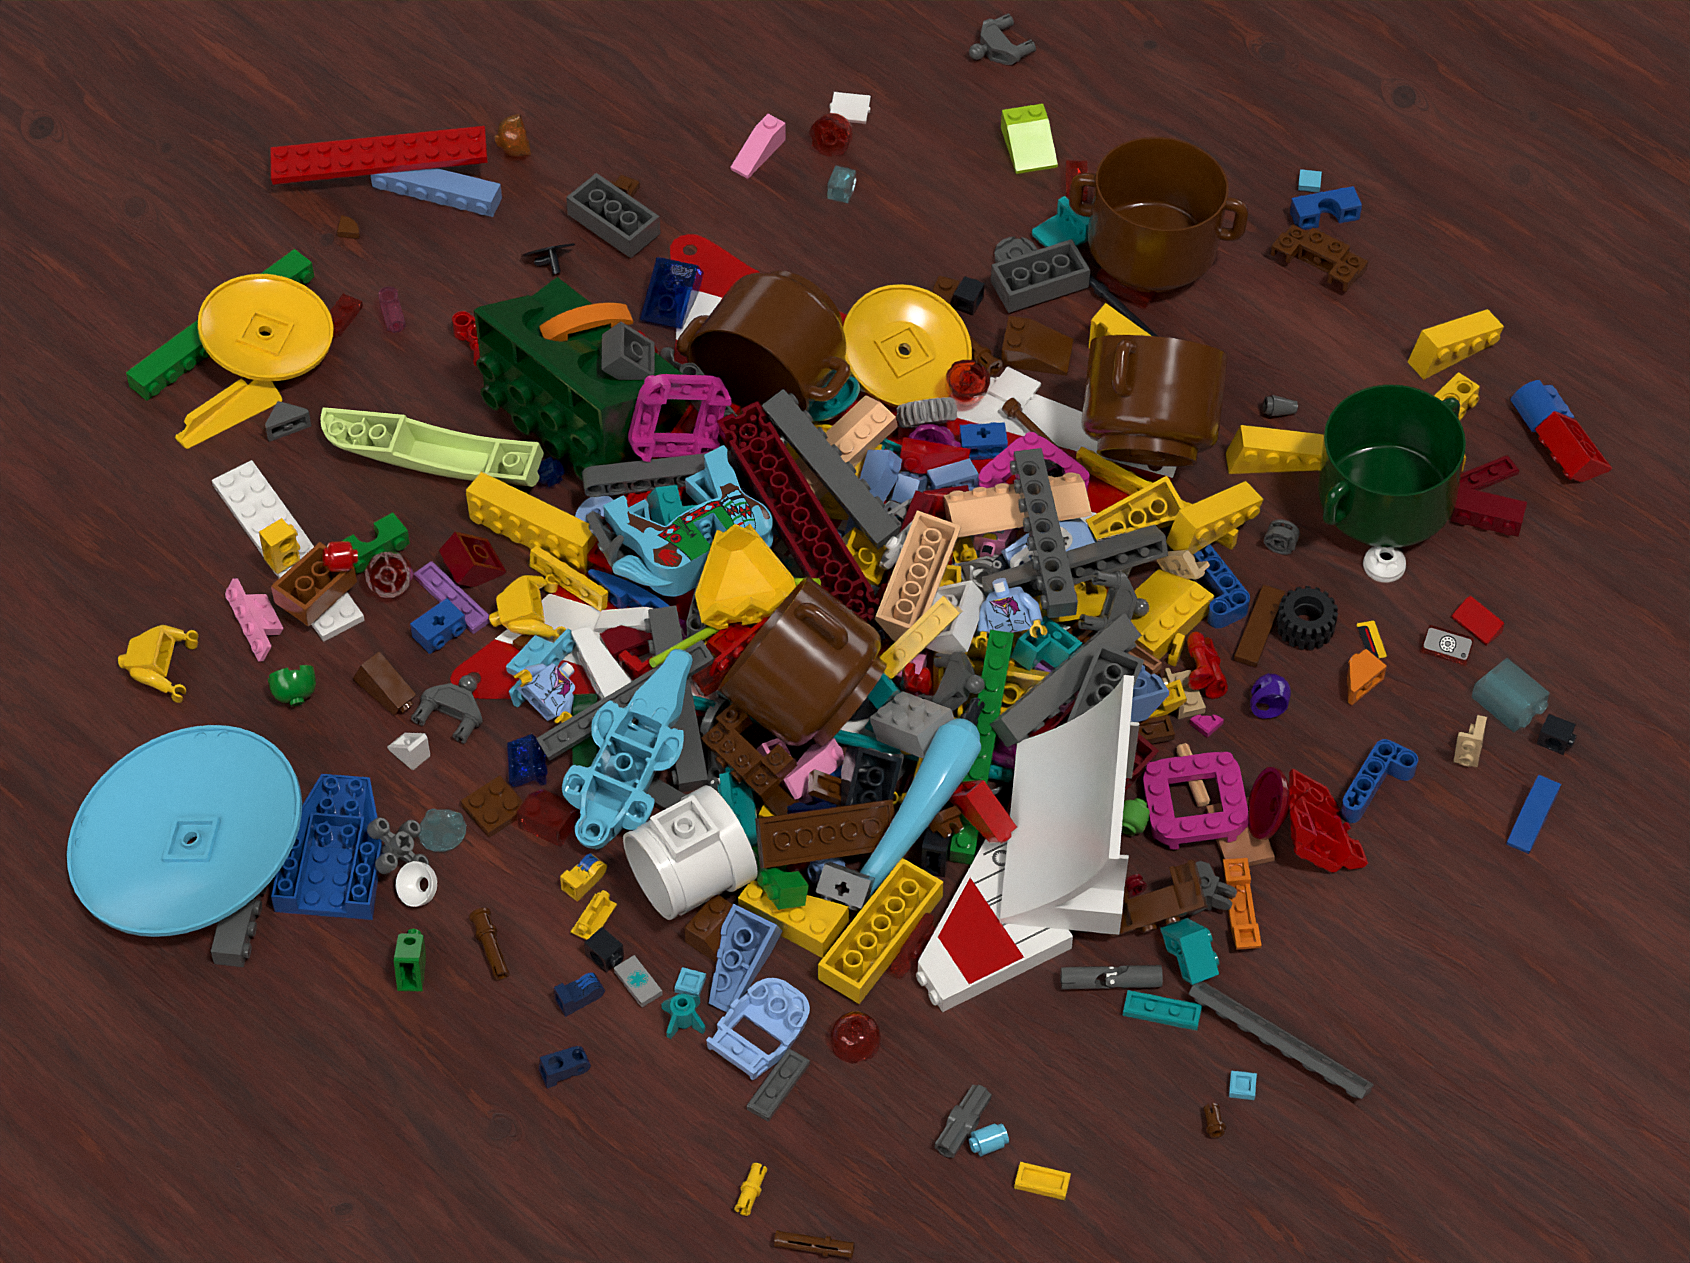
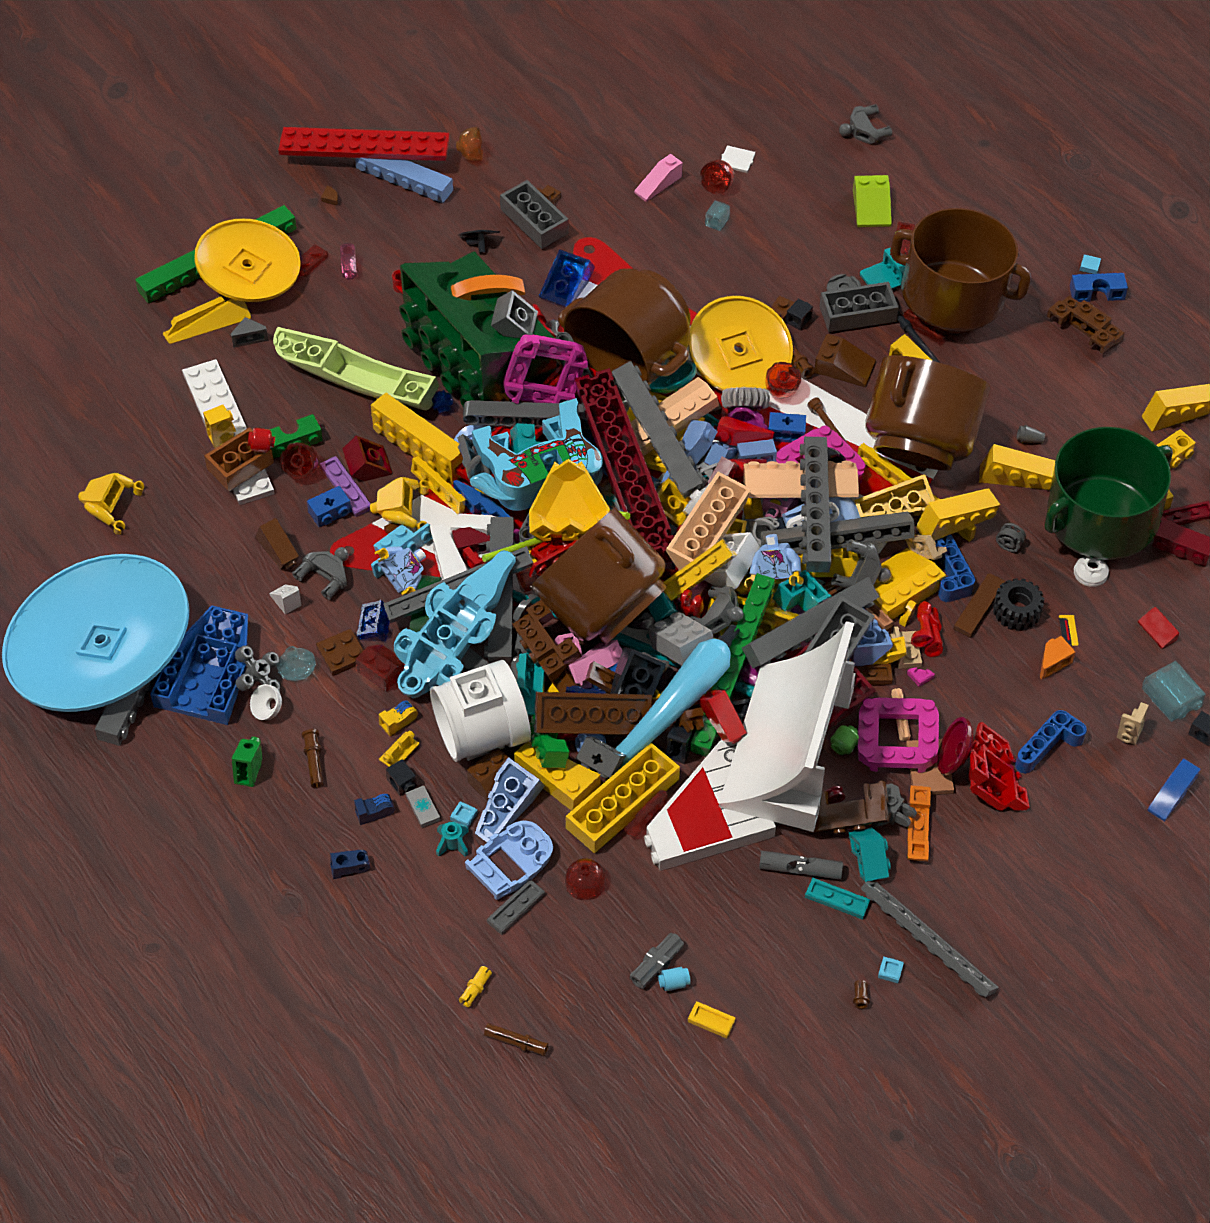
camera: 10 degrees right, 0 degrees up
bright pink bracket [225,578,284,661] -> none
green cylinder [267,665,316,707] -> none
white piece [988,367,1041,410] -> none
dark purple helmet [1250,673,1291,719] -> none
slope [1421,625,1474,666] -> none

